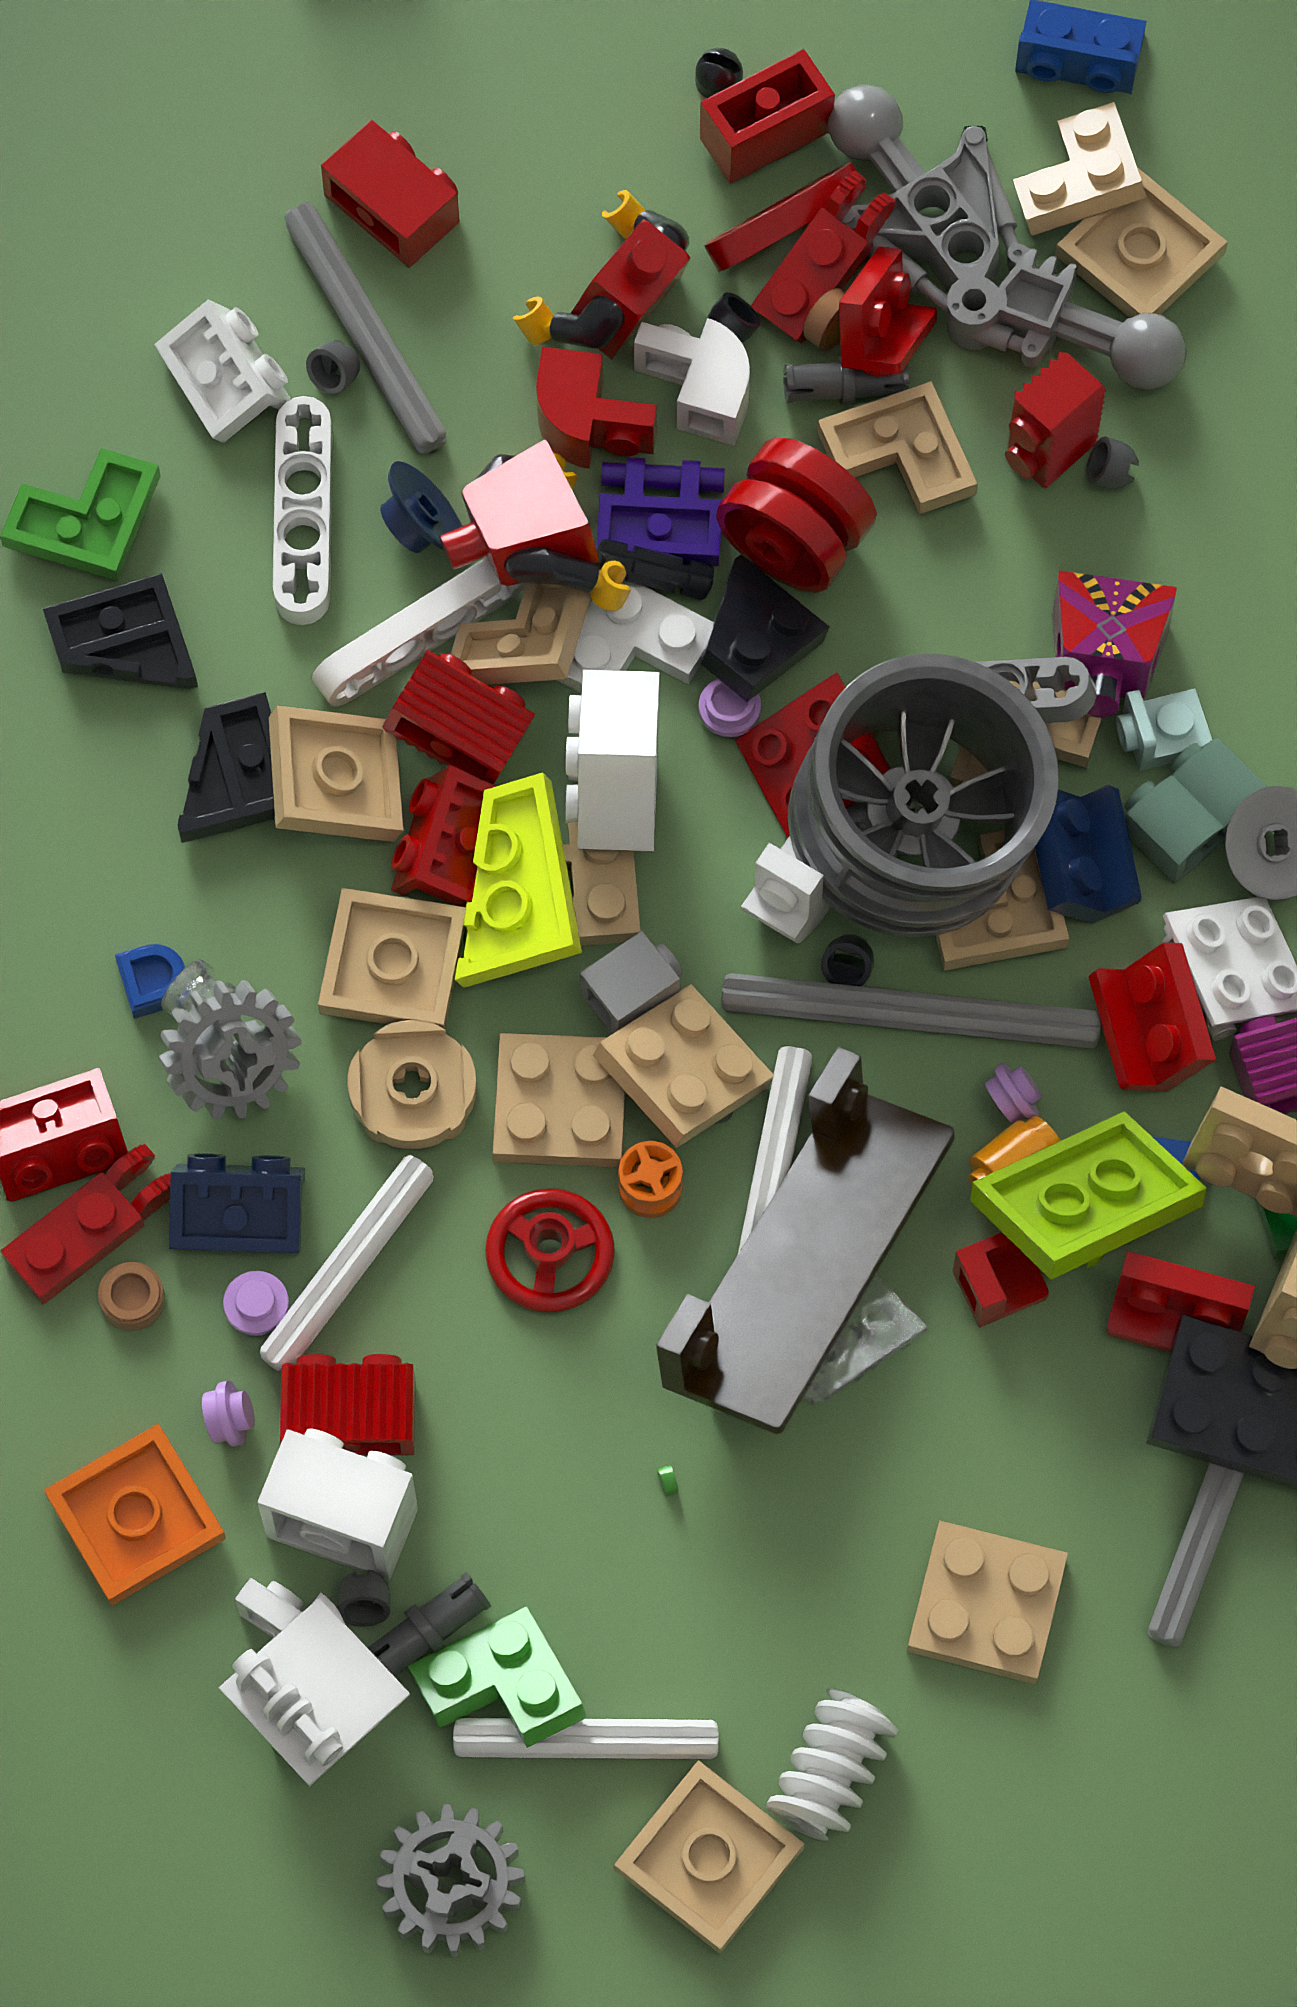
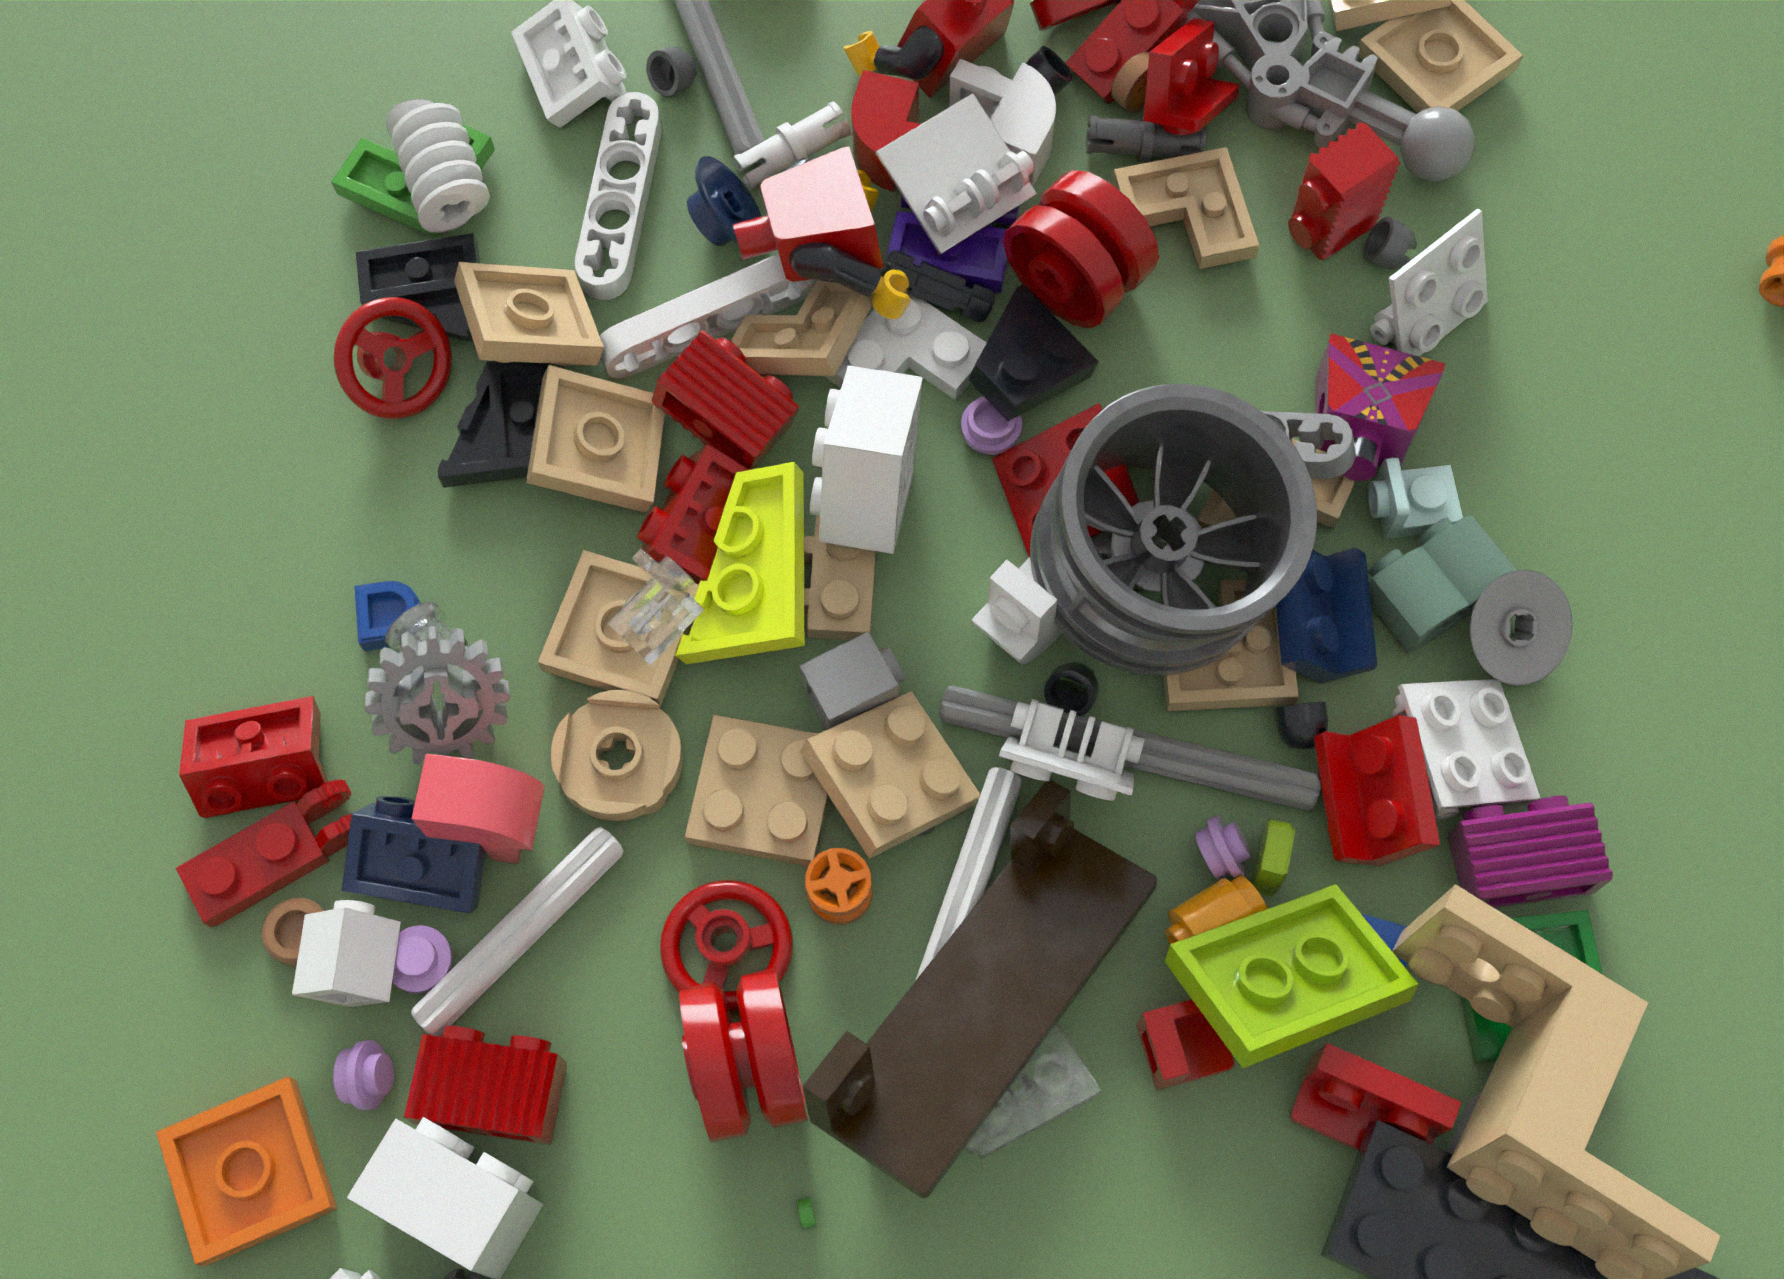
camera: 10 degrees right, 0 degrees up
none -> white brick [292,900,401,1007]
none -> red piece [333,297,452,419]
none -> white piece [385,98,490,233]
none -> coral brick [411,754,545,864]
none -> tan plate [454,262,604,366]
none -> clear bracket [607,549,704,665]
none -> red wheel [679,968,808,1143]
none -> white pin [733,101,851,190]
none -> white hinge [875,93,1037,254]
none -> white hinge [999,699,1145,801]
none -> lime tile [1251,818,1295,897]
none -> black hinge [1274,702,1328,749]
none -> white hinge [1370,209,1488,356]

